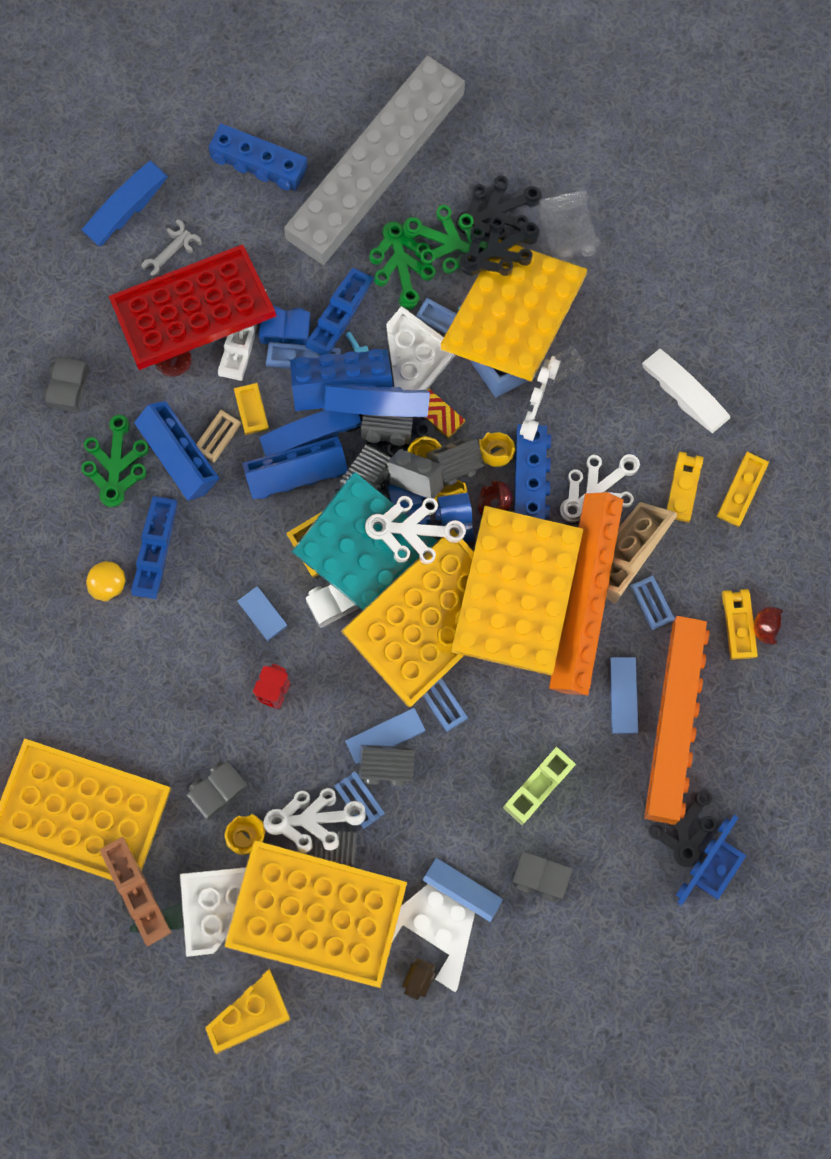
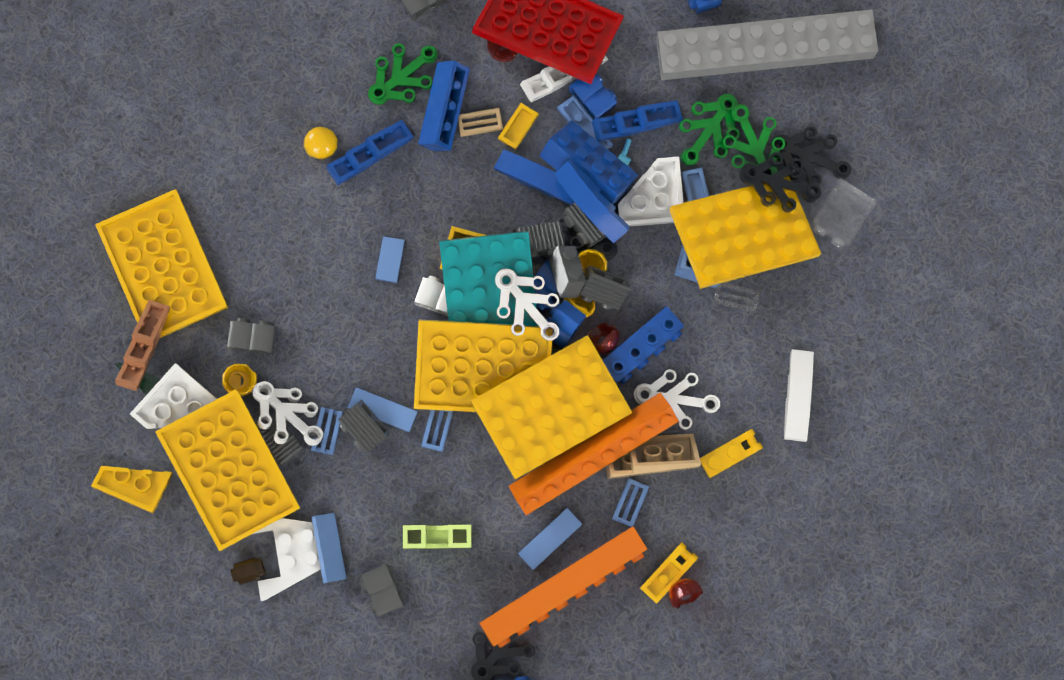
camera: 50 degrees right, 5 degrees up
blue brick [242,436,348,499] -> none
red brick [253,664,290,709] -> none
tile [424,389,465,439] -> none
yellow hair [478,432,516,467] -> none
white plant [519,356,560,441] -> none
yellow tile [716,452,769,527] -> none

